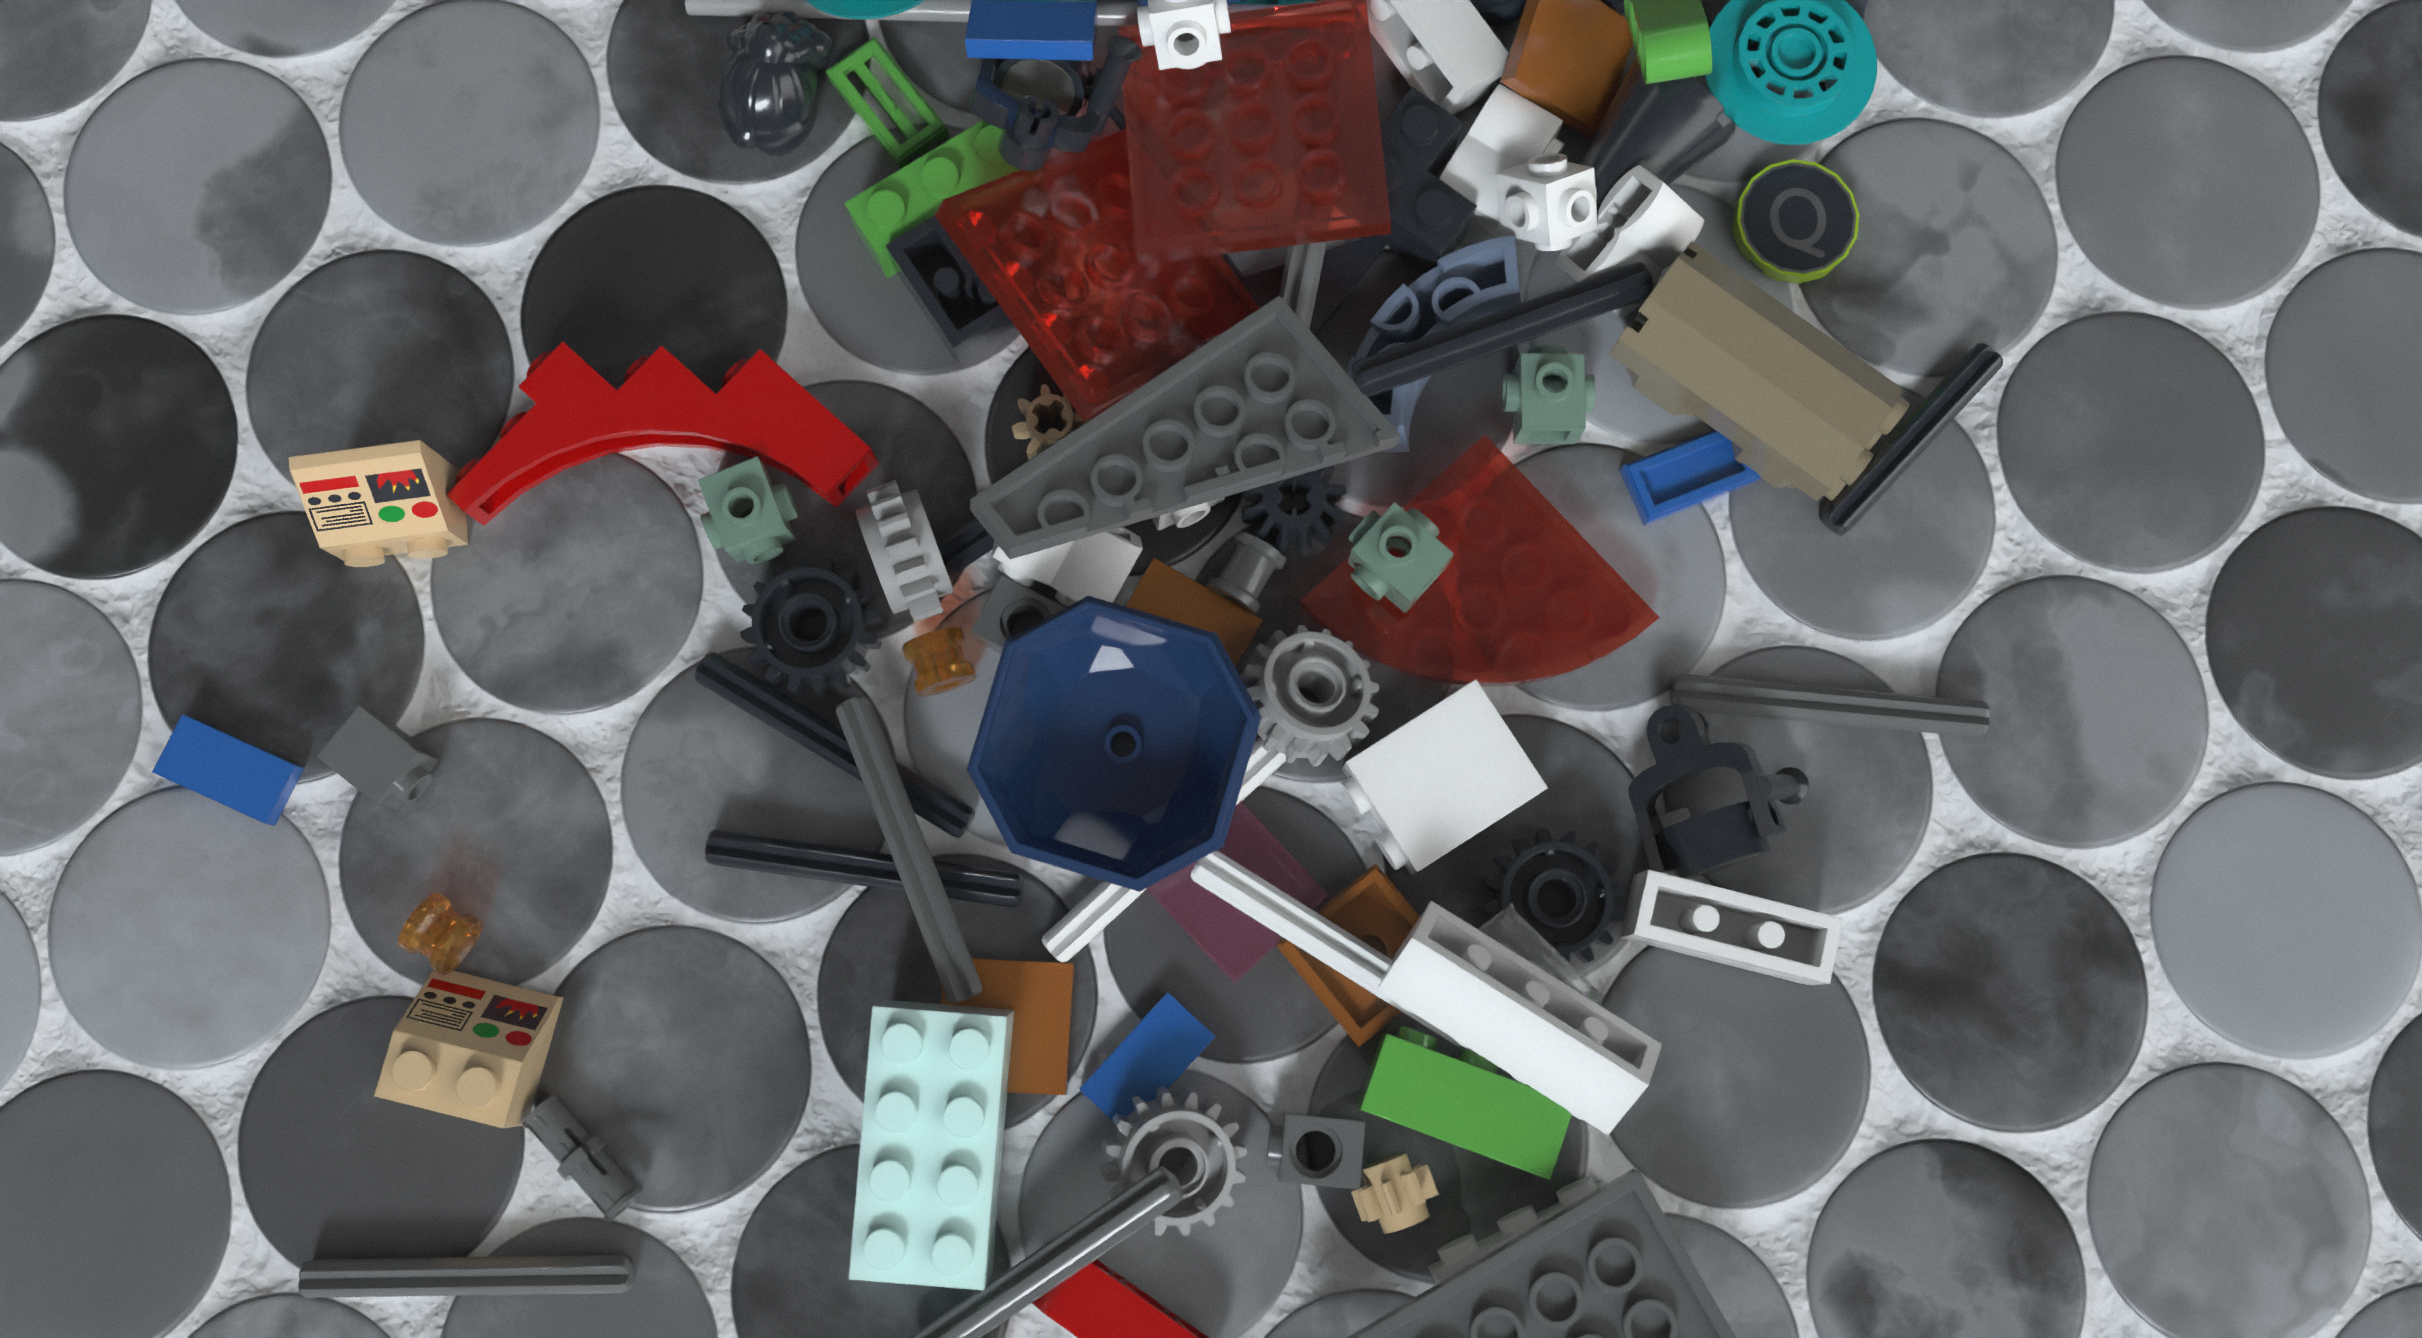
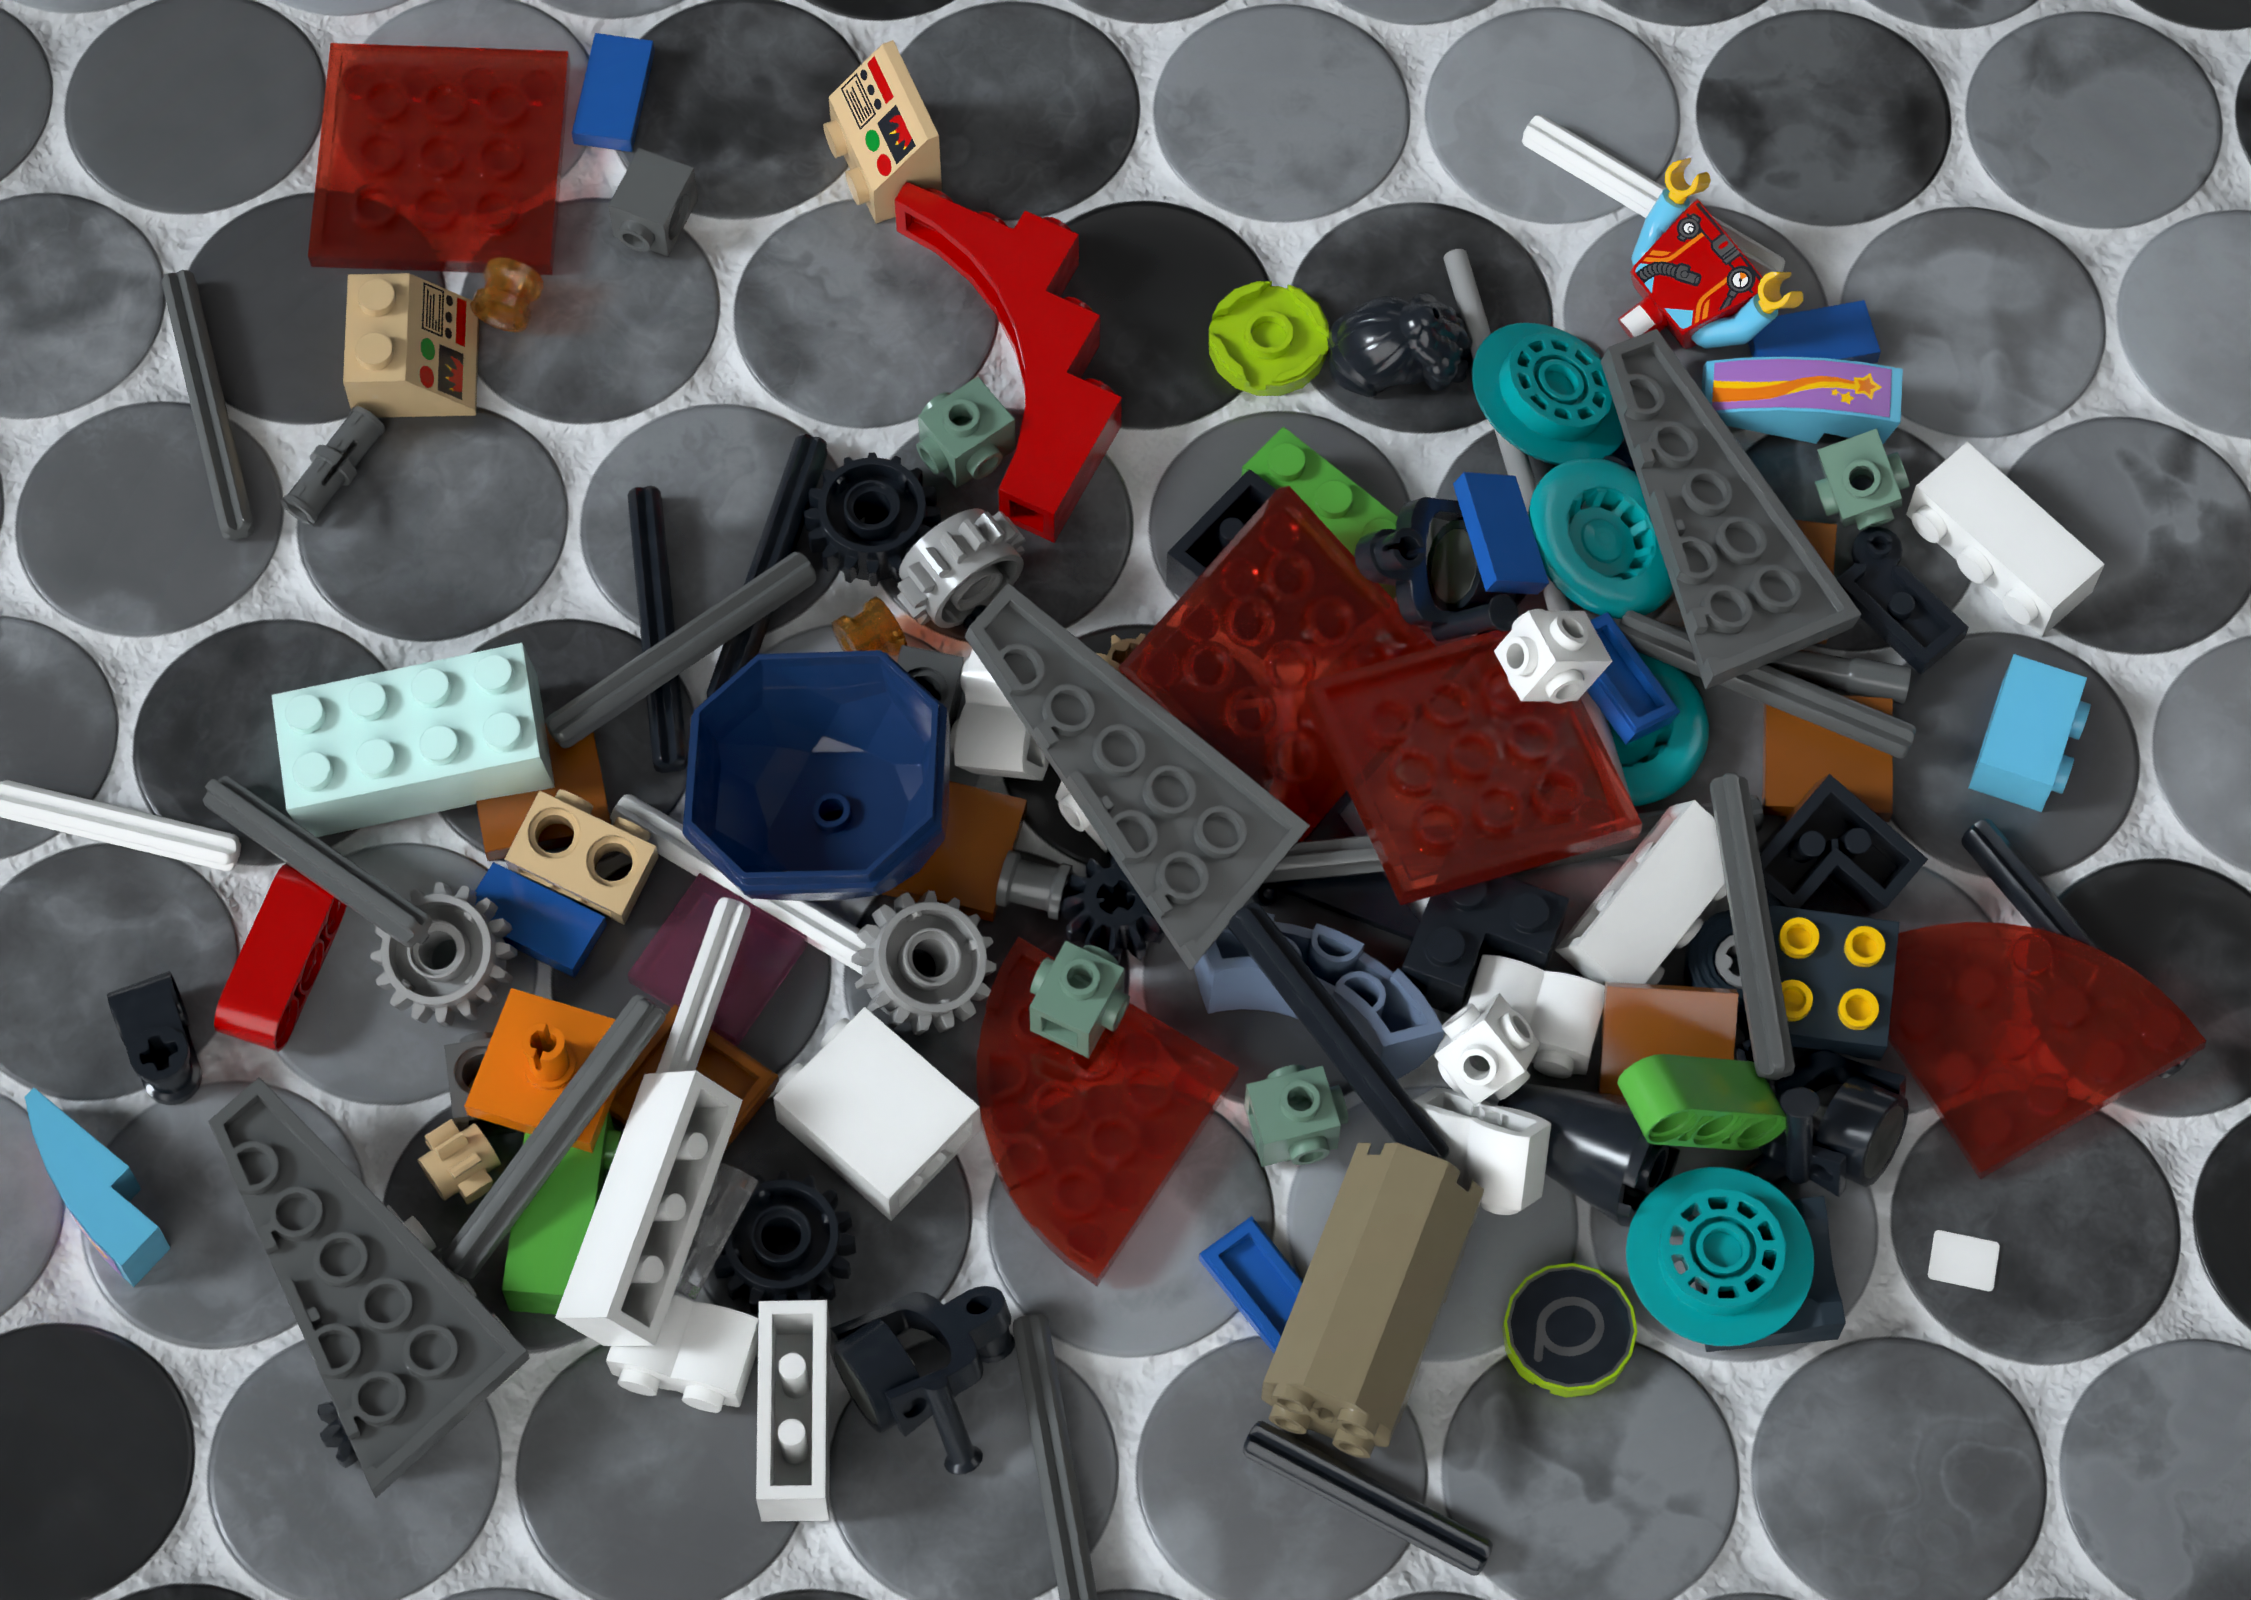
camera: 75 degrees right, 15 degrees down
bright green tile [826,36,950,169] -> none
none -> clear red plate [308,43,571,275]
none -> dark grey axle [442,994,666,1280]
none -> orange tile [464,988,619,1153]
none -> tan brick [504,789,659,925]
none -> white brick [606,1294,759,1413]
none -> lime tile [1209,281,1329,396]

